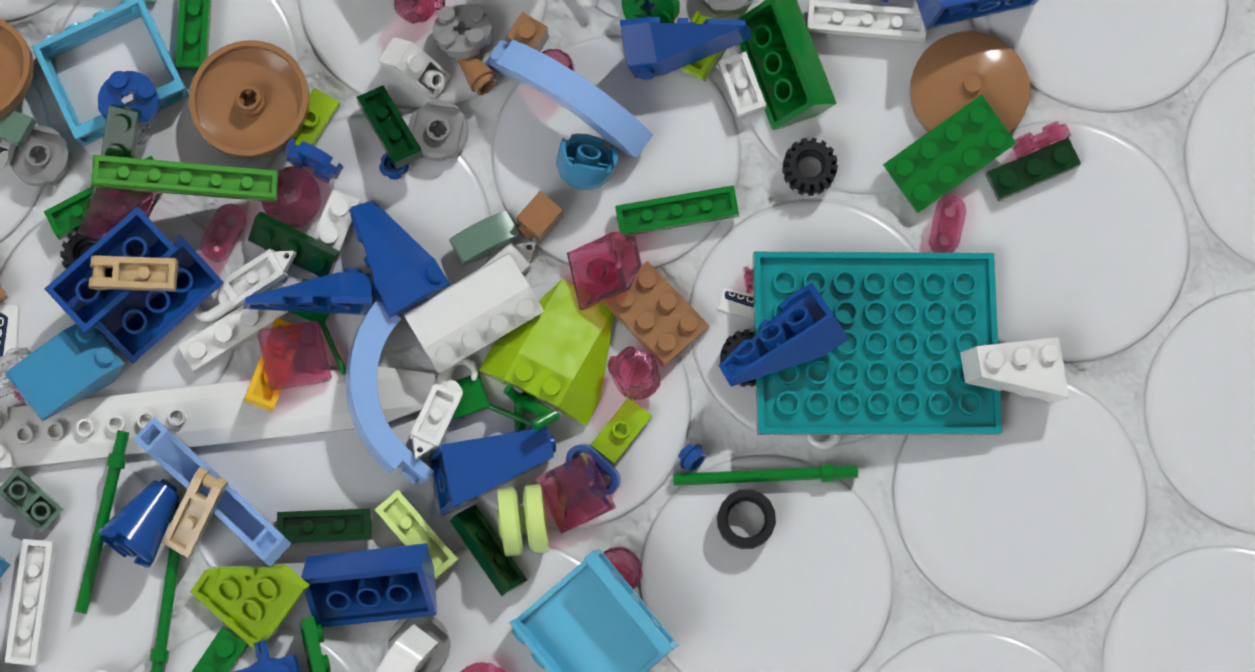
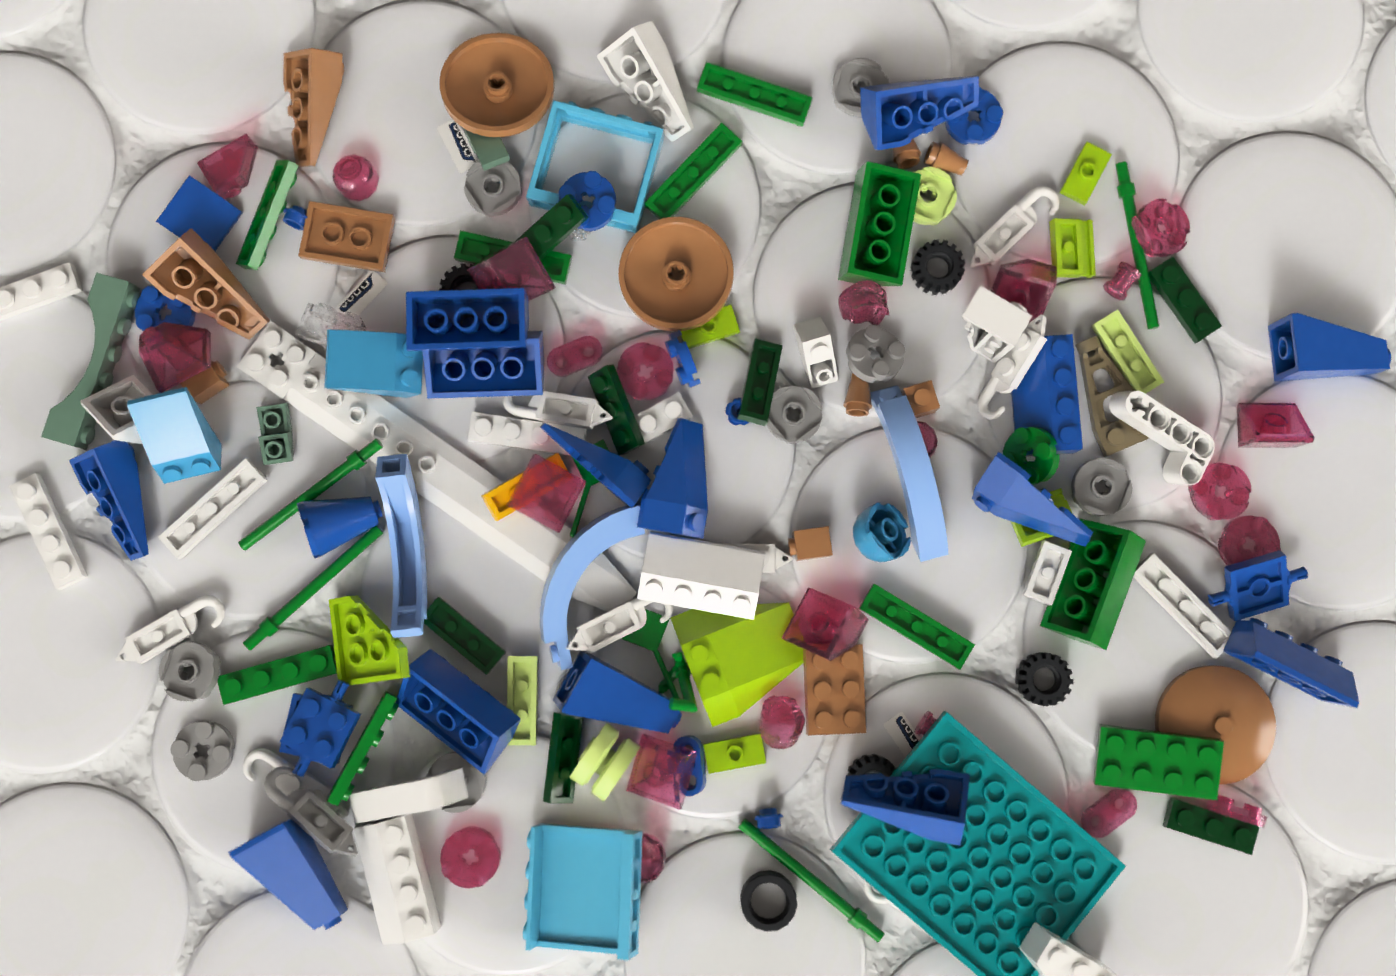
camera: 40 degrees right, 5 degrees up
tan plate [88,256,178,292] -> none
bright green tile [91,155,278,202] -> none
tan plate [162,466,229,558] -> none
sand green slope [449,210,520,265] -> none

